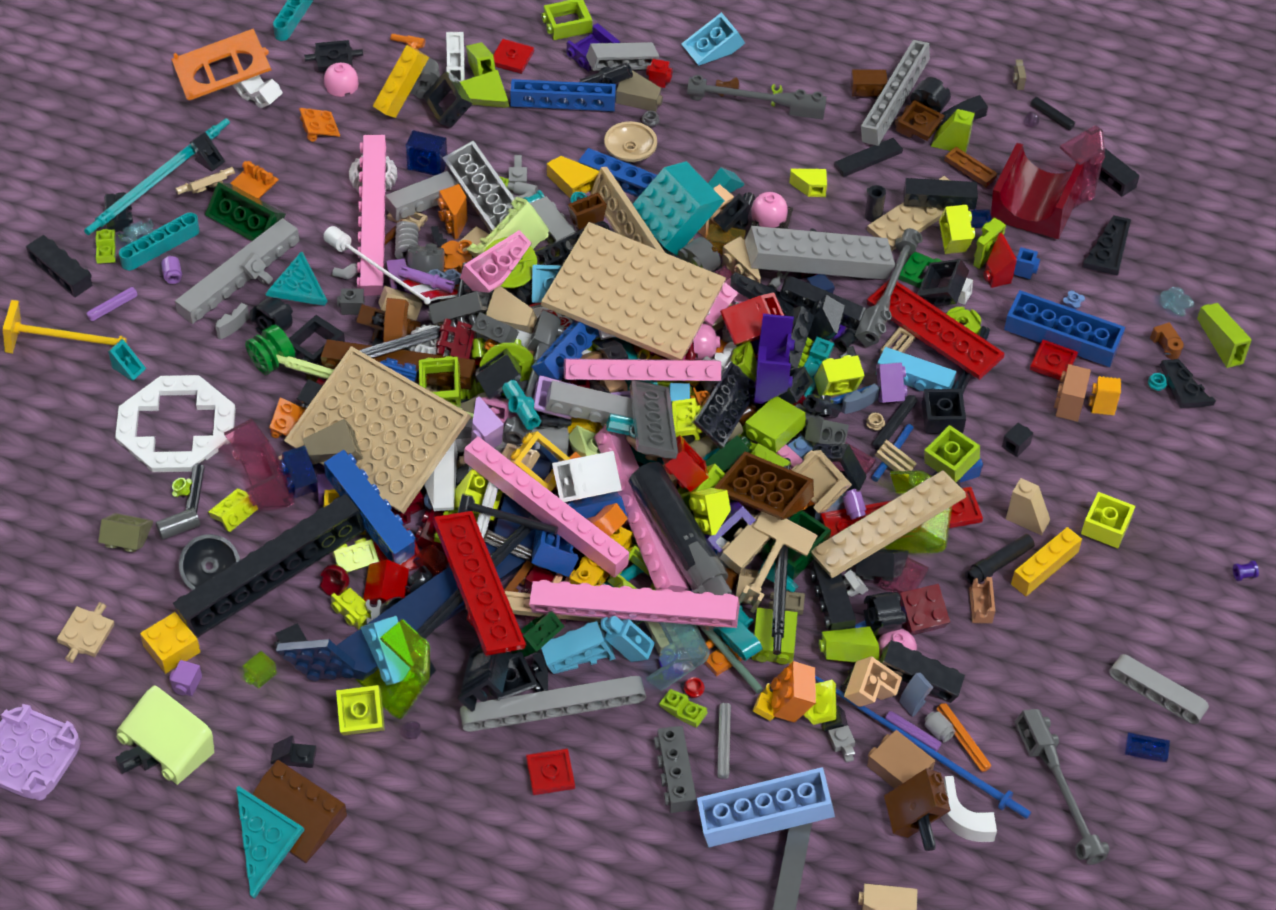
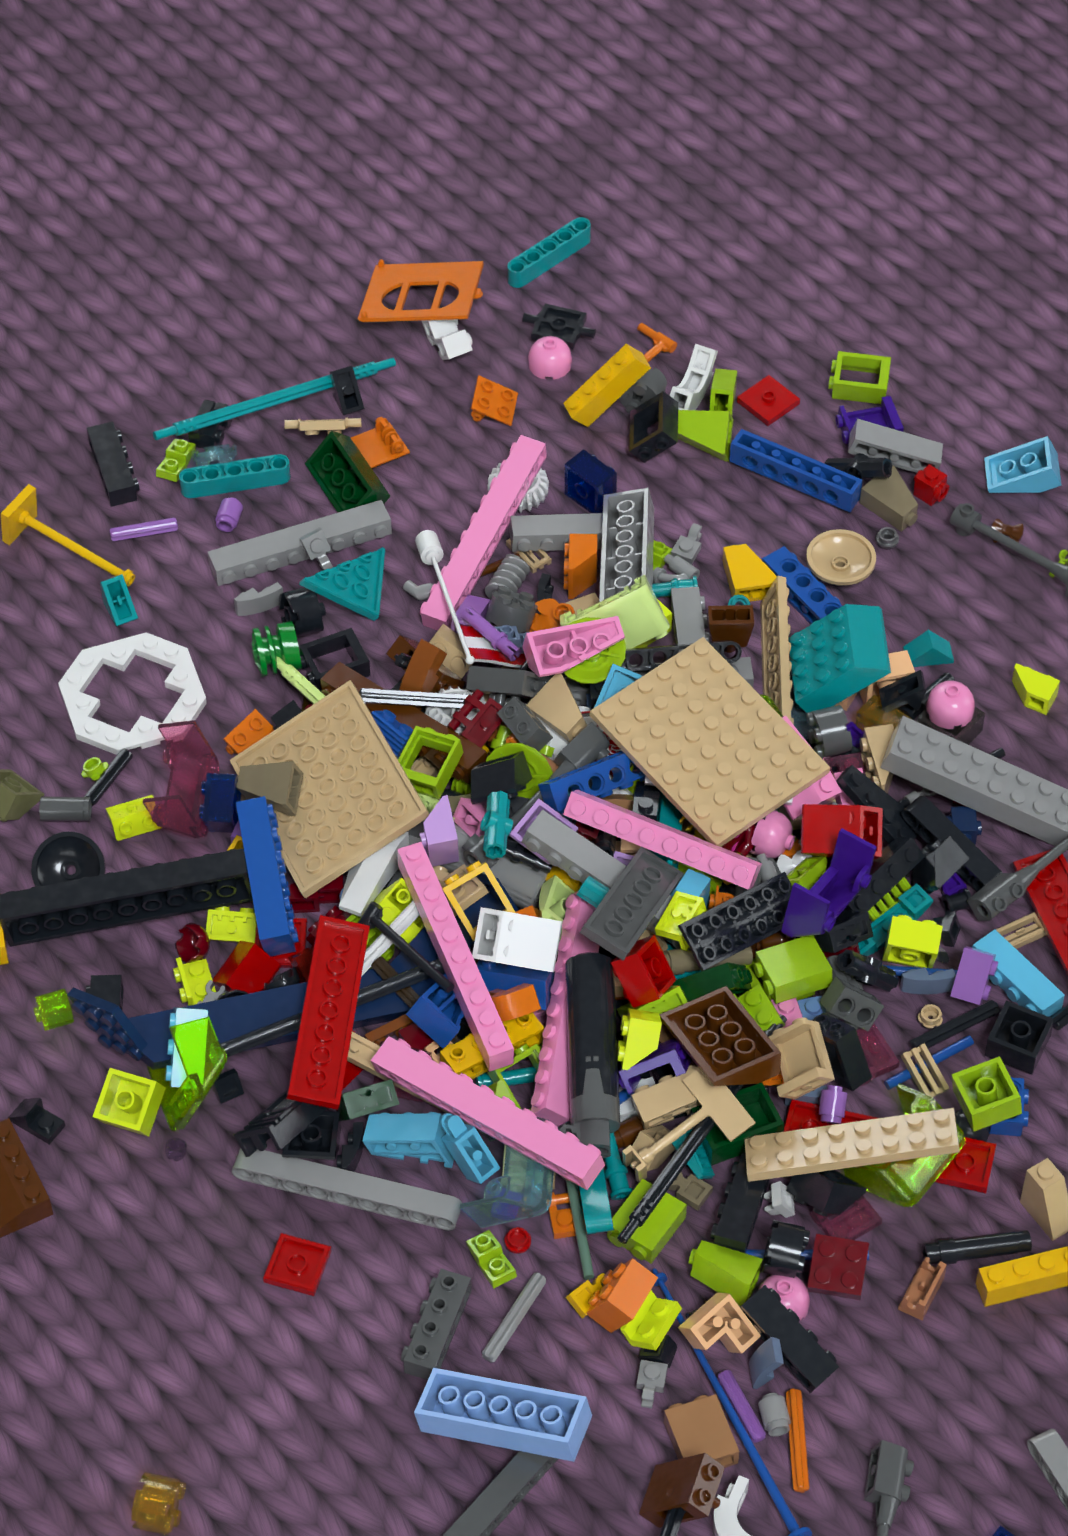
camera: 30 degrees right, 0 degrees up
dark grey brick [337,289,365,315] -> none

